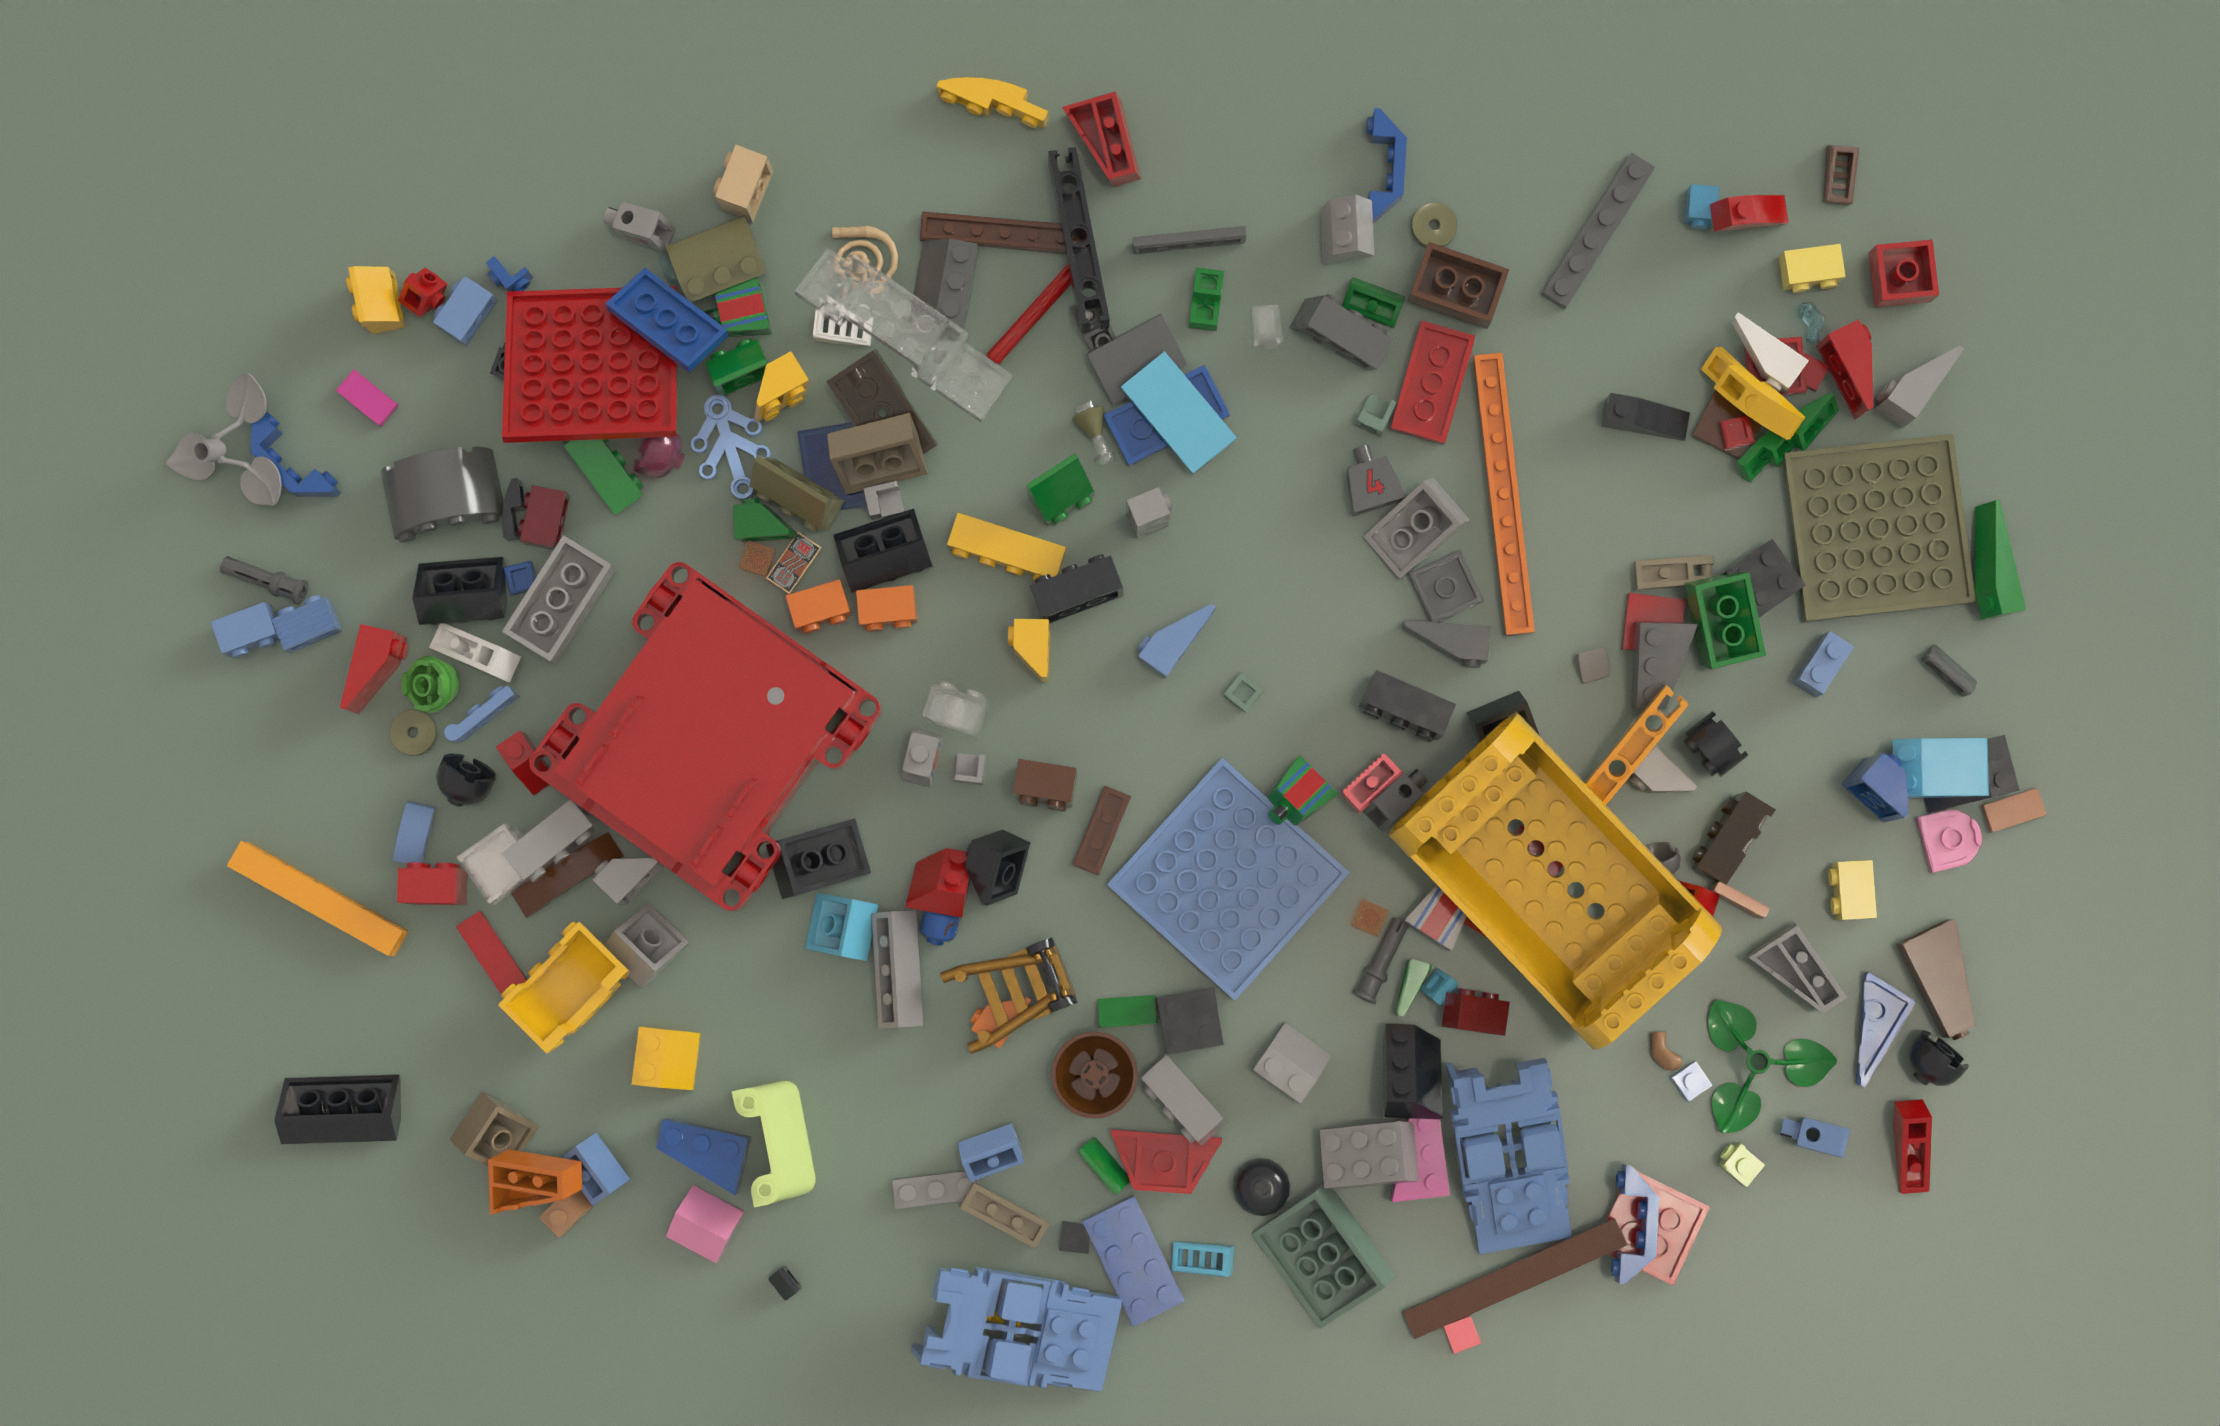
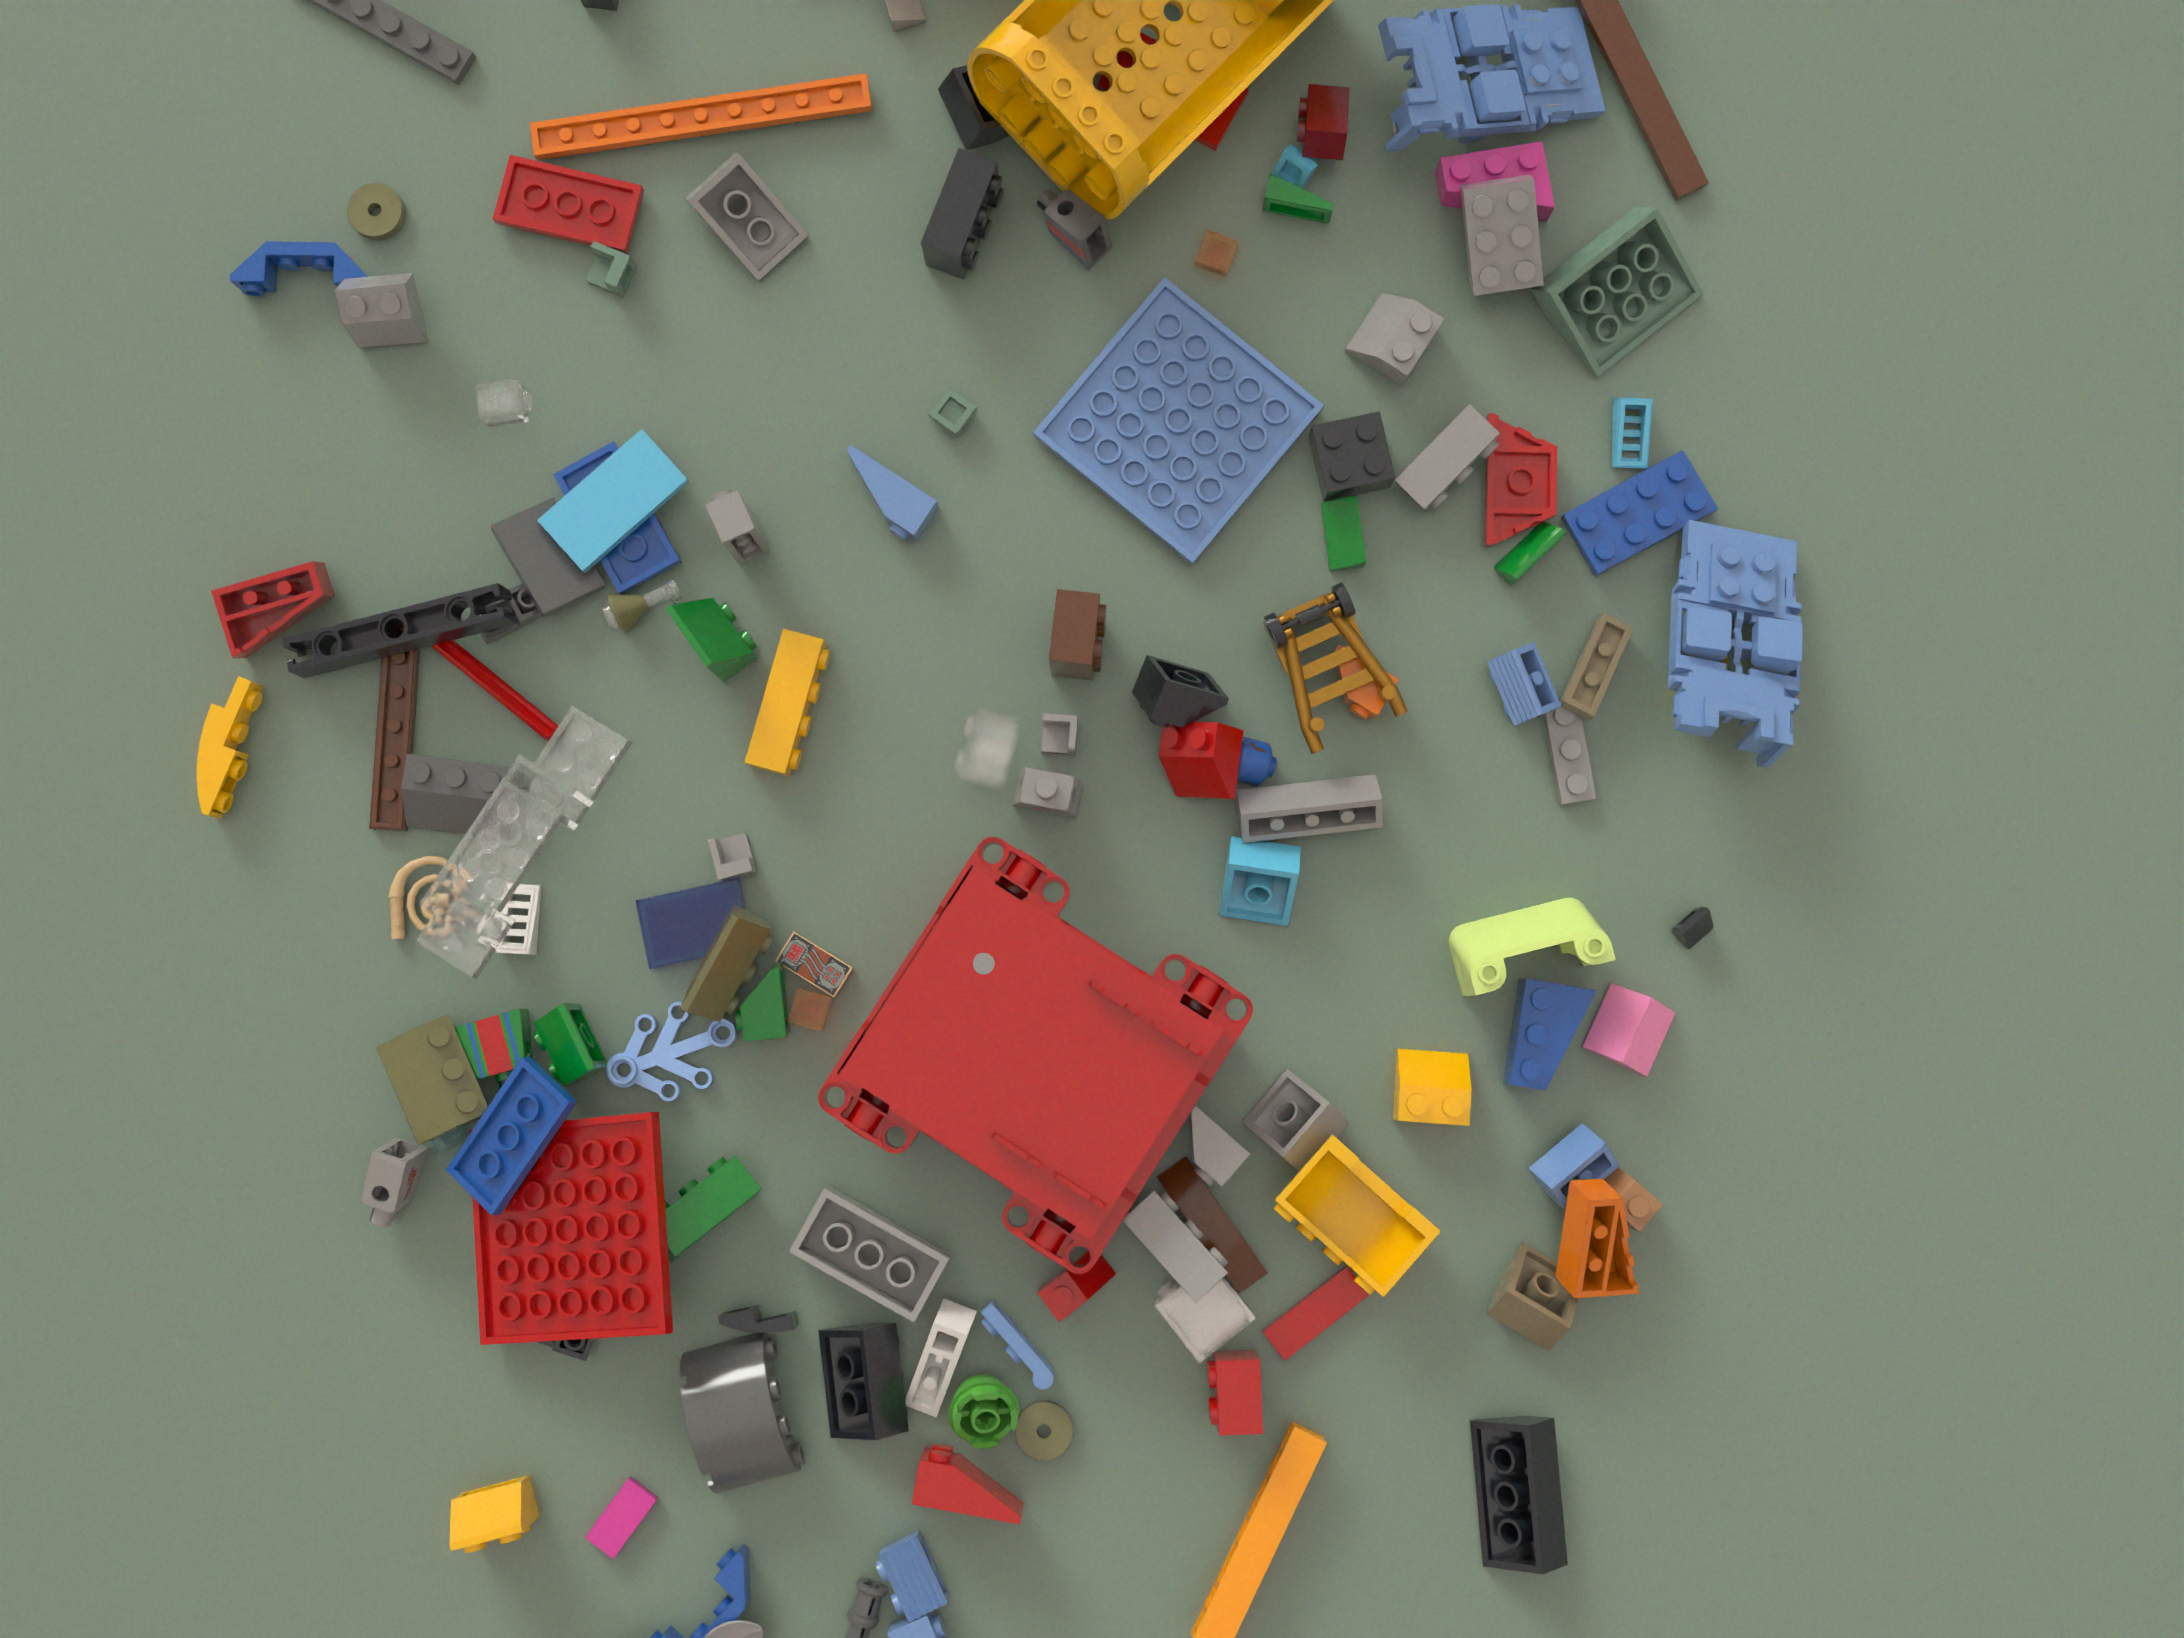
camera: 90 degrees left, 0 degrees up
medium blue slope [393,801,436,864] -> none
red brick [398,267,448,317] -> none
medium blue brick [433,276,498,346] -> none
black cylinder [436,753,496,807] -> none
blue bracket [486,256,533,291] -> none
blue tile [503,560,536,596] -> none
dark red brick [518,485,570,550] -> none
clear pink cylinder [633,433,685,478] -> none
tan brick [713,145,773,222] -> none
yellow slope [754,351,809,422] -> none
black slope [766,818,871,900] -> none
orange brick [786,579,852,634] -> none
dark brown piece [826,349,938,454] -> none
dark tan slope [827,413,928,495] -> none
black slope [833,508,932,593] -> none
orange brick [856,585,918,632] -> none
yellow slope [1008,619,1050,683] -> none
black slope [1030,554,1124,624] -> none
reddish brown piece [1051,1032,1138,1119] -> none
black tile [1060,1221,1090,1254] -> none
reddish brown tile [1072,786,1131,876] -> none
dark grey tile [1133,226,1246,254] -> none
green slope [1189,267,1224,331] -> none
black cylinder [1233,1158,1290,1216] -> none
torso [1268,755,1338,826] -> none
dark grey wedge [1289,294,1393,370] -> none
coral brick [1341,754,1403,814] -> none
green slope [1342,277,1405,328] -> none
dark grey torso [1346,445,1406,516] -> none
dark grey pin [1352,917,1409,1004] -> none
black slope [1383,1024,1443,1119] -> none
dark grey slope [1402,620,1490,668] -> none
torso [1403,886,1466,951] -> none
reddish brown brick [1407,242,1509,329] -> none
dark grey tile [1408,550,1484,622] -> none
coral tile [1444,1315,1481,1354] -> none

